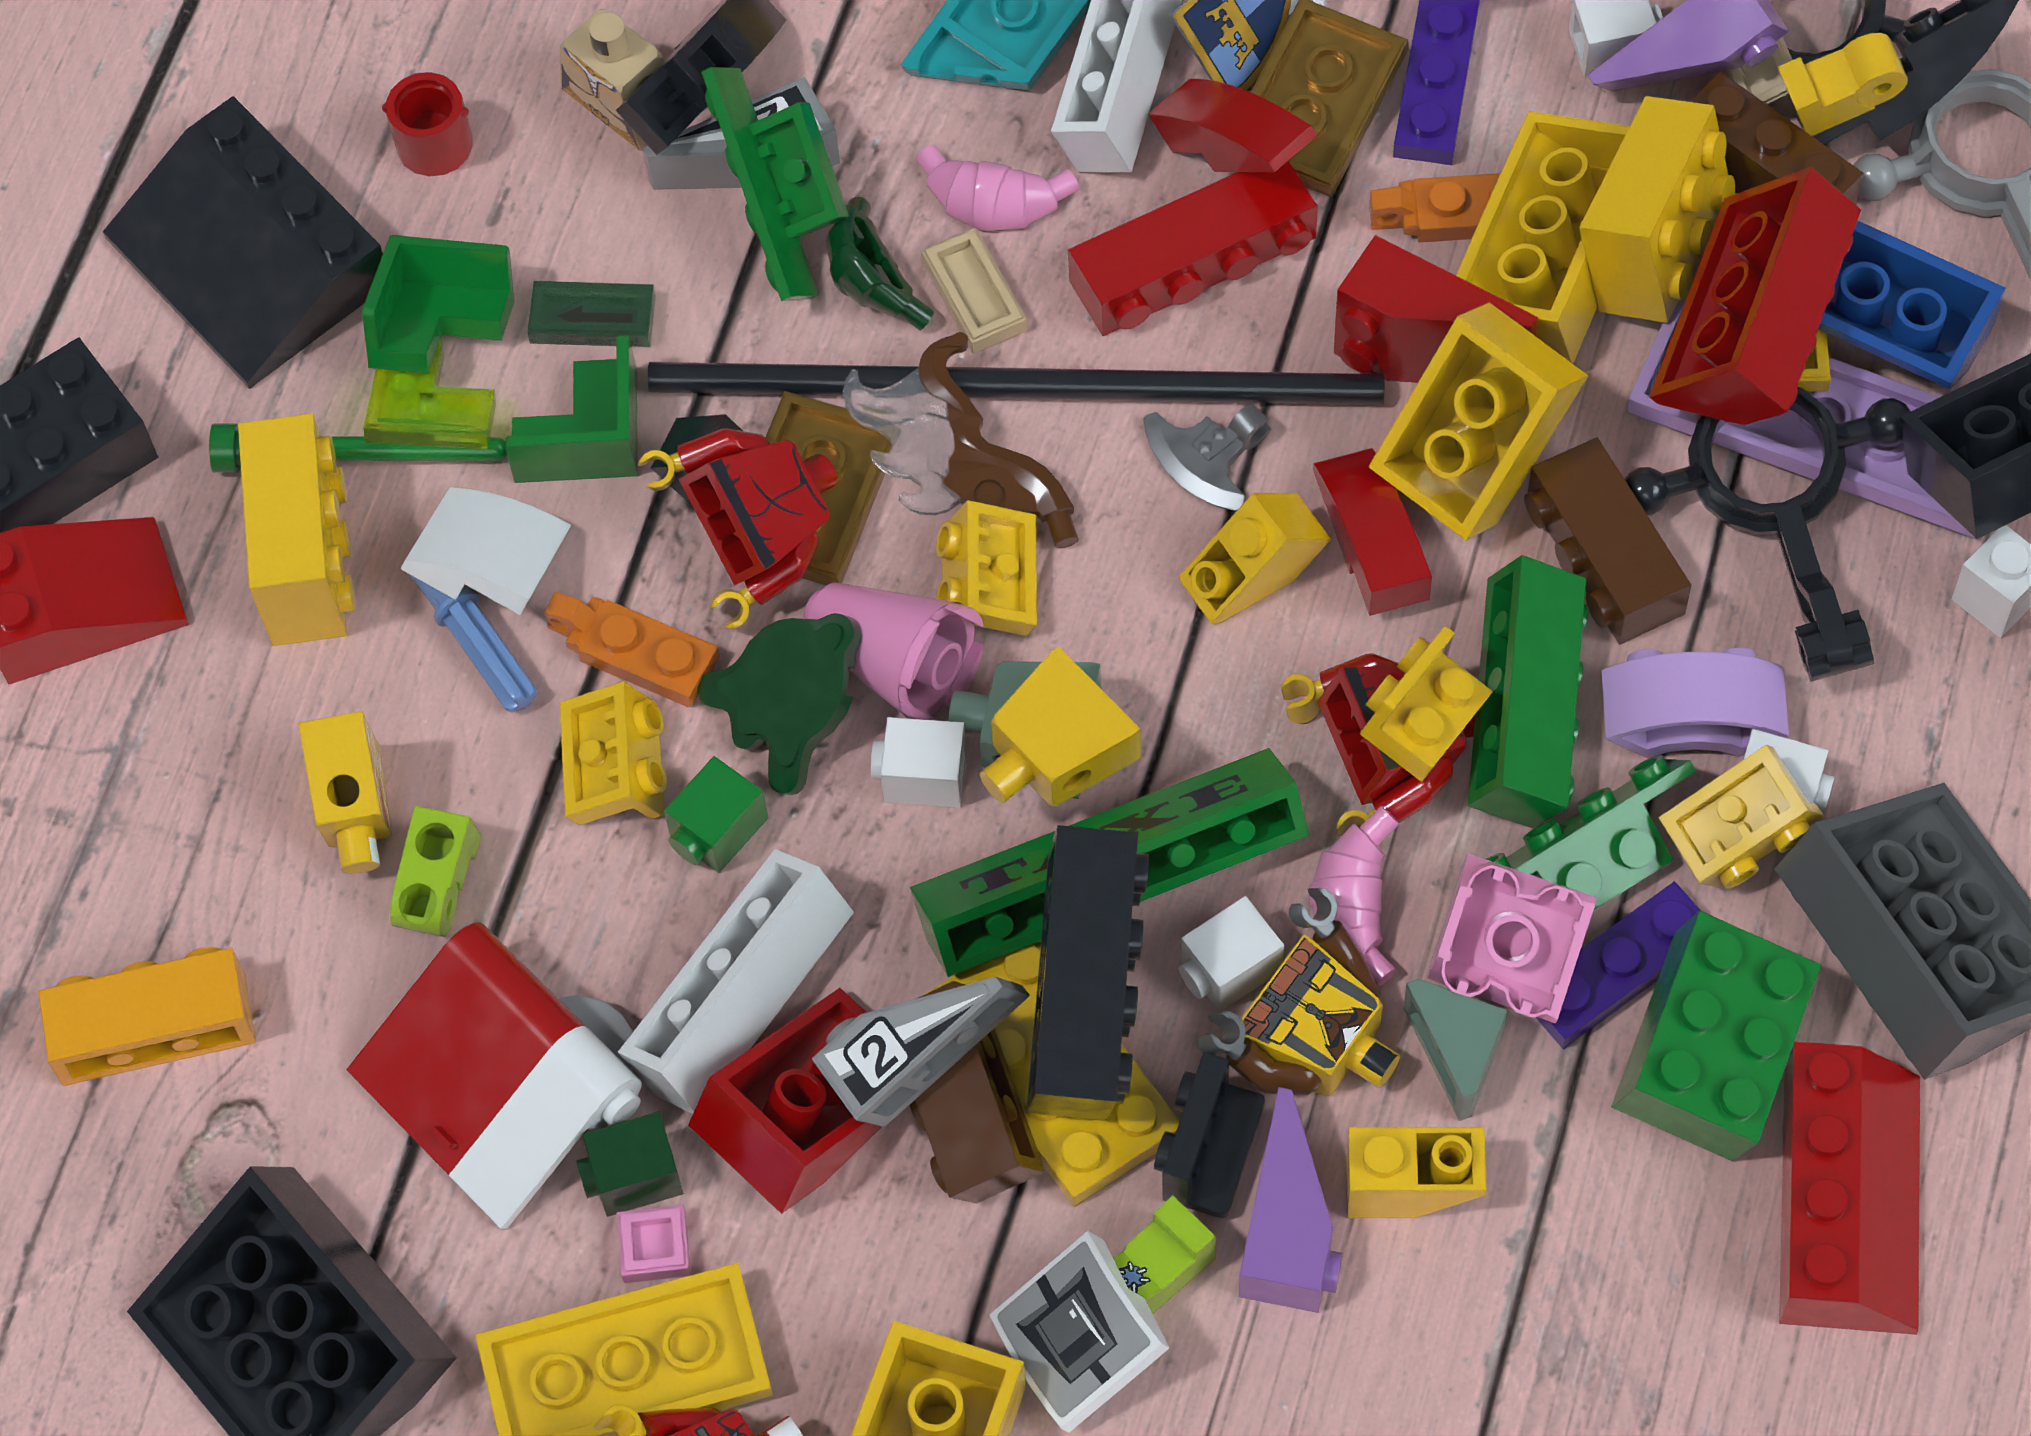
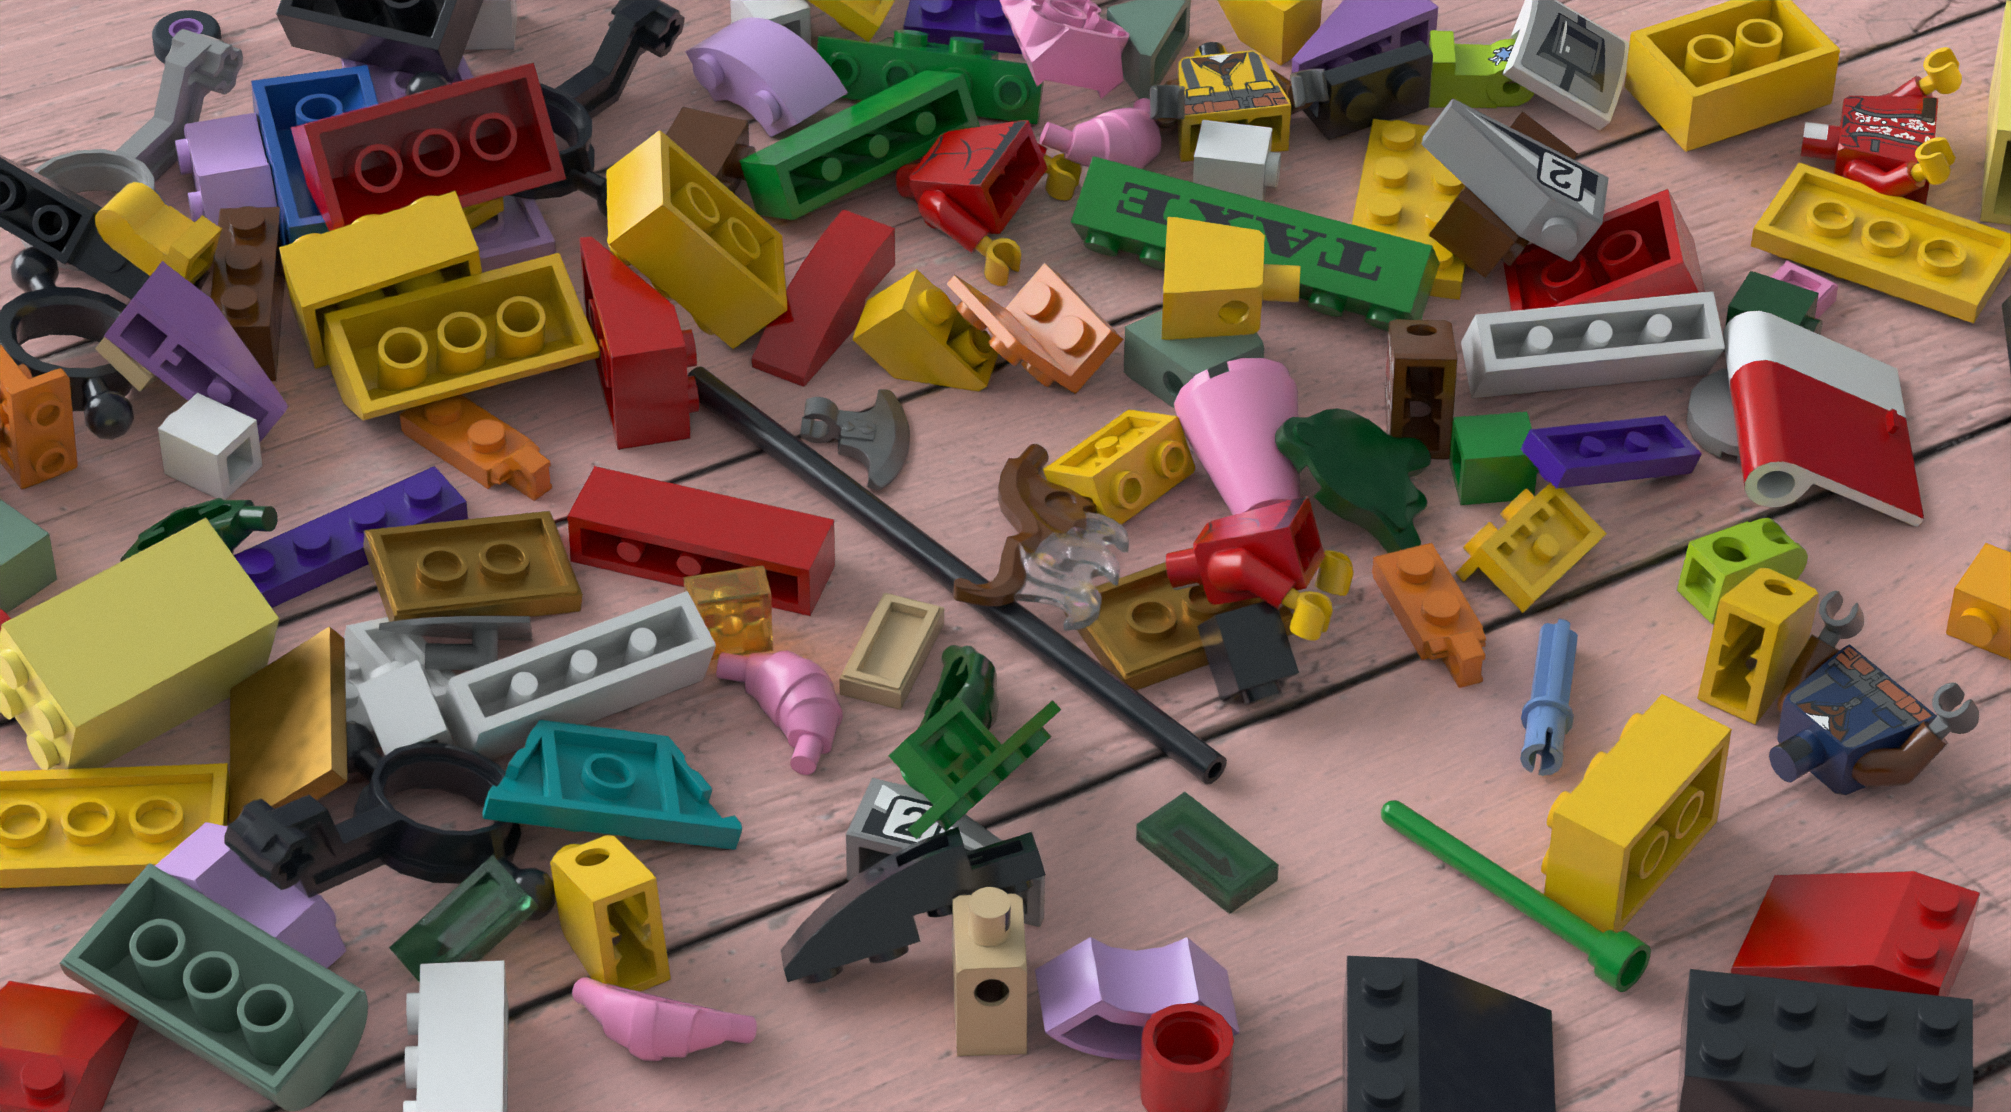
camera: 140 degrees left, 20 degrees down
green panel [362,235,514,374] -> none
clear neon green tile [363,342,496,449] -> none
white slope [401,487,571,615] -> none
green panel [506,335,637,483] -> none
white brick [871,717,967,808] -> none
black brick [1026,825,1149,1120] -> none
red slope [1148,78,1317,172] -> none
yellow bracket [1360,625,1493,782] -> none
none -> lavender brick [175,112,277,226]
none -> clear yellow piece [684,565,773,660]
none -> orange bracket [947,263,1124,394]
none -> lavender brick [1035,937,1240,1060]
none -> reddish brown torso [1385,319,1458,459]
none -> dark purple plate [1520,415,1702,489]
none -> torso [1769,591,1979,795]

